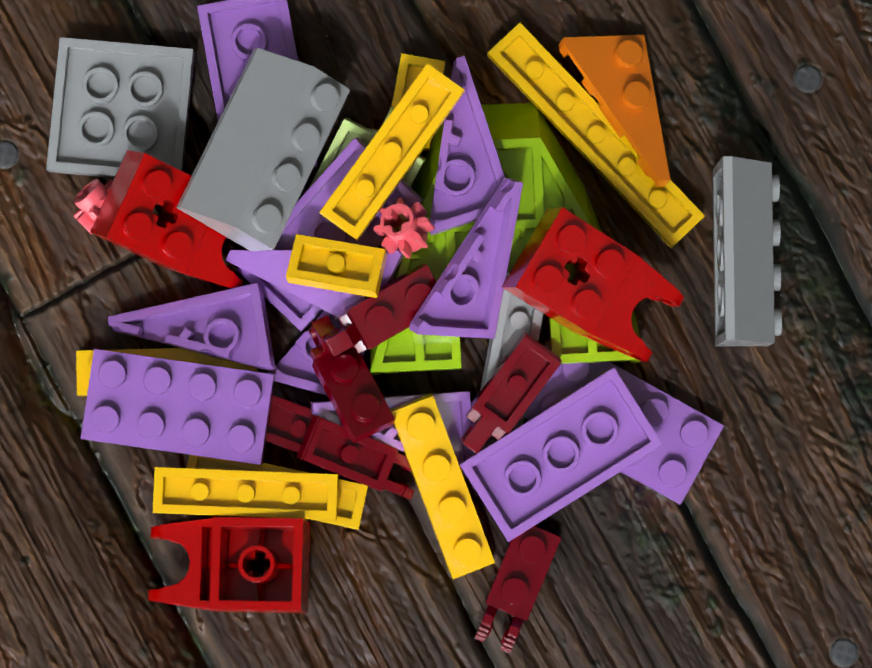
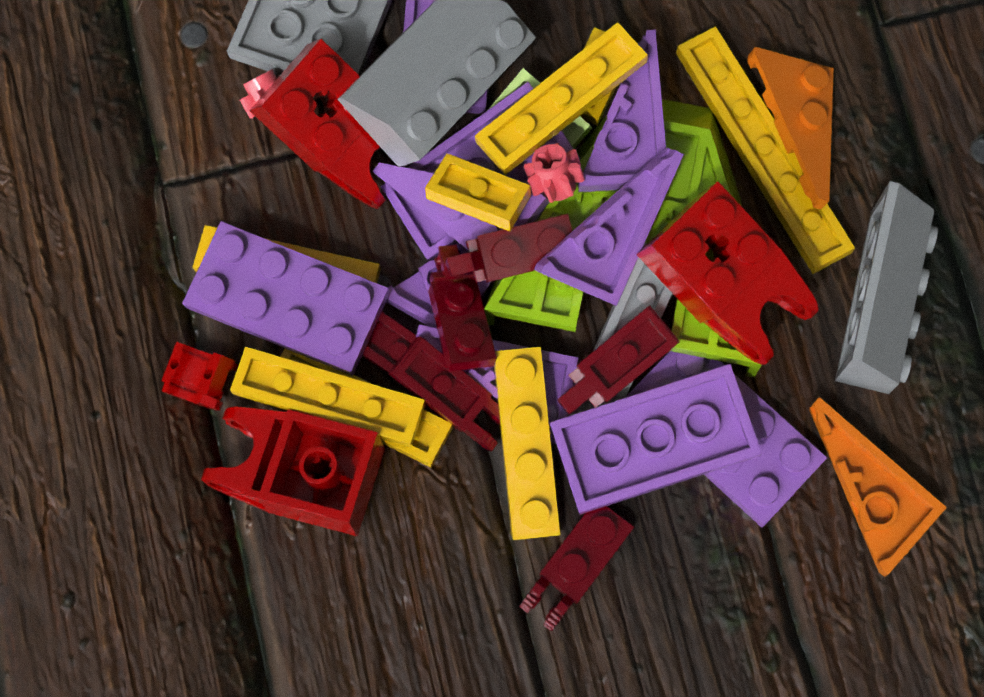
camera: 20 degrees right, 10 degrees down
medium lavender wing [108,283,276,371] -> none
none -> red piece [162,342,238,411]
none -> orange wing [809,397,947,577]

